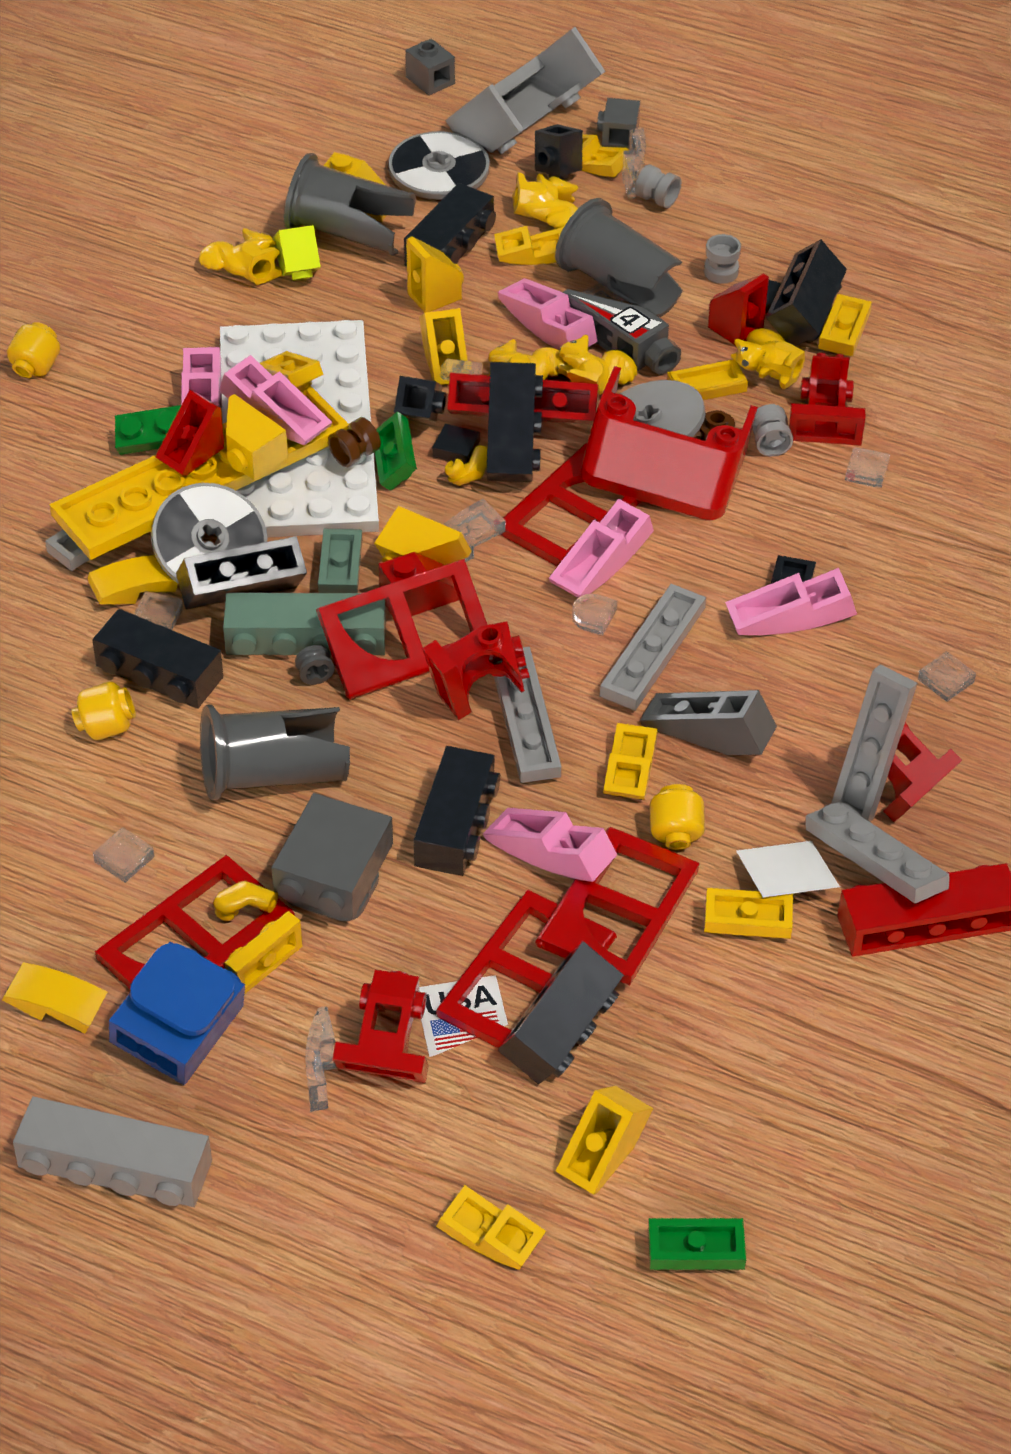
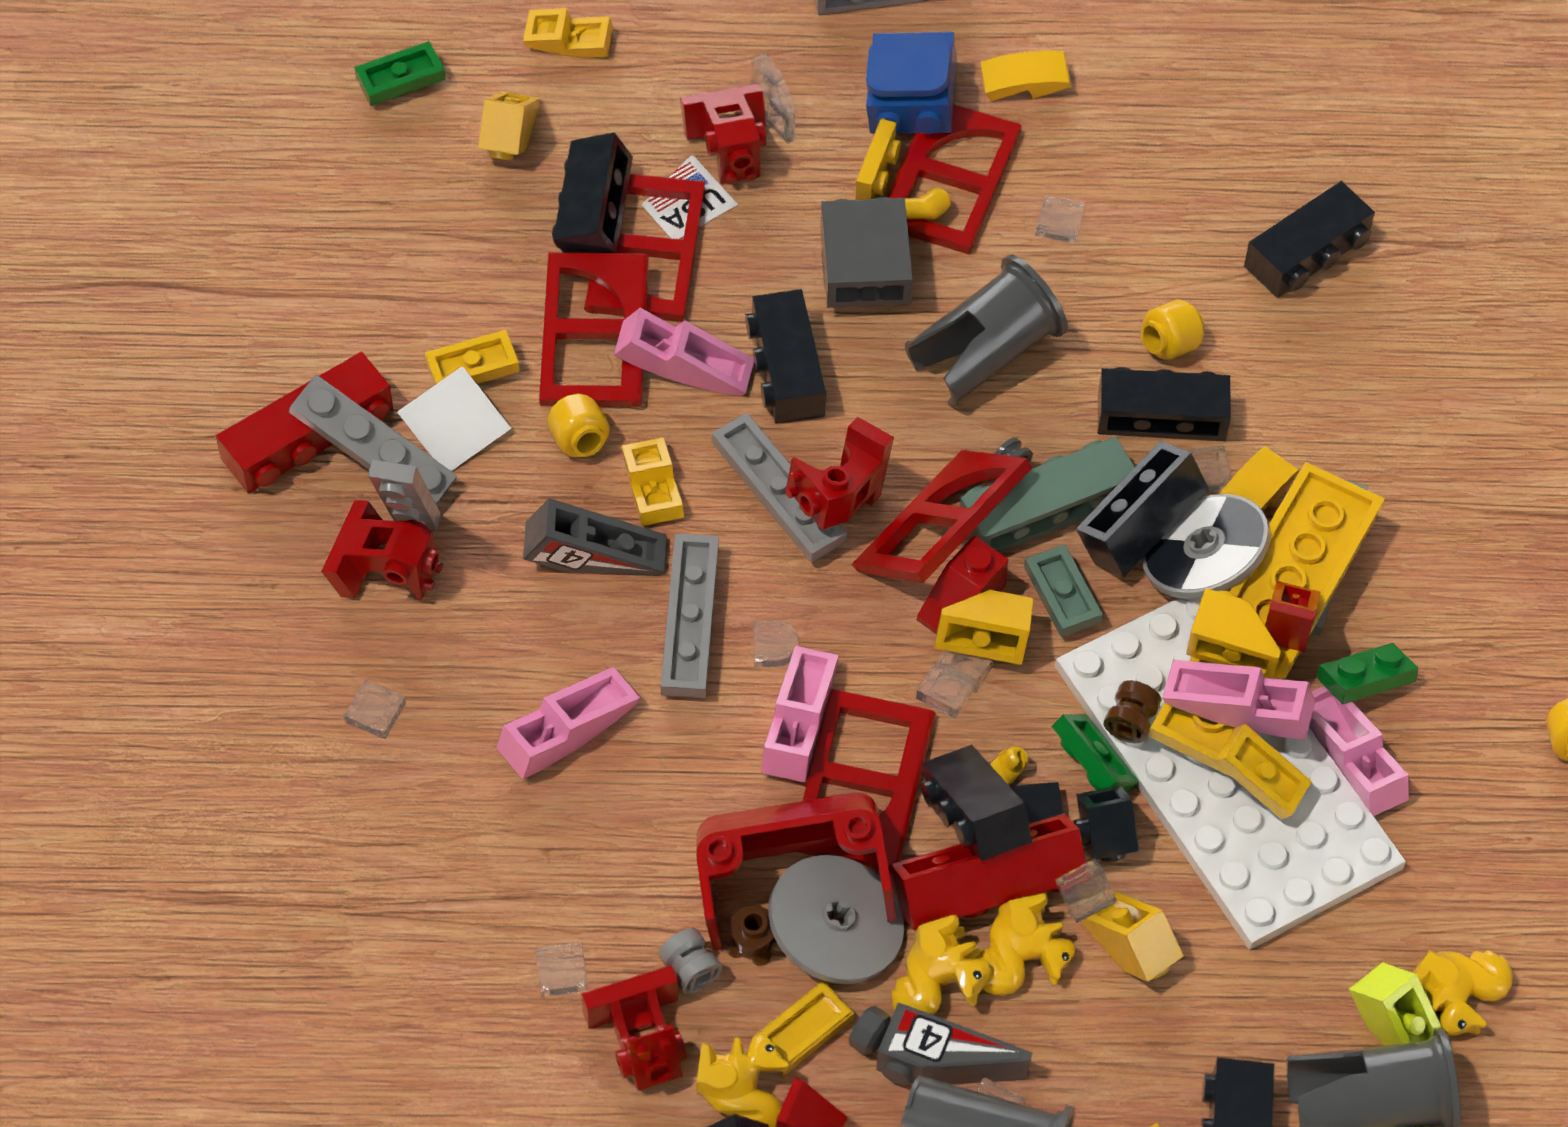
camera: 155 degrees right, 10 degrees up
yellow slope [406,236,464,313] -> none
bright pink slope [497,278,598,350] -> none
black tile [771,555,816,584] -> none

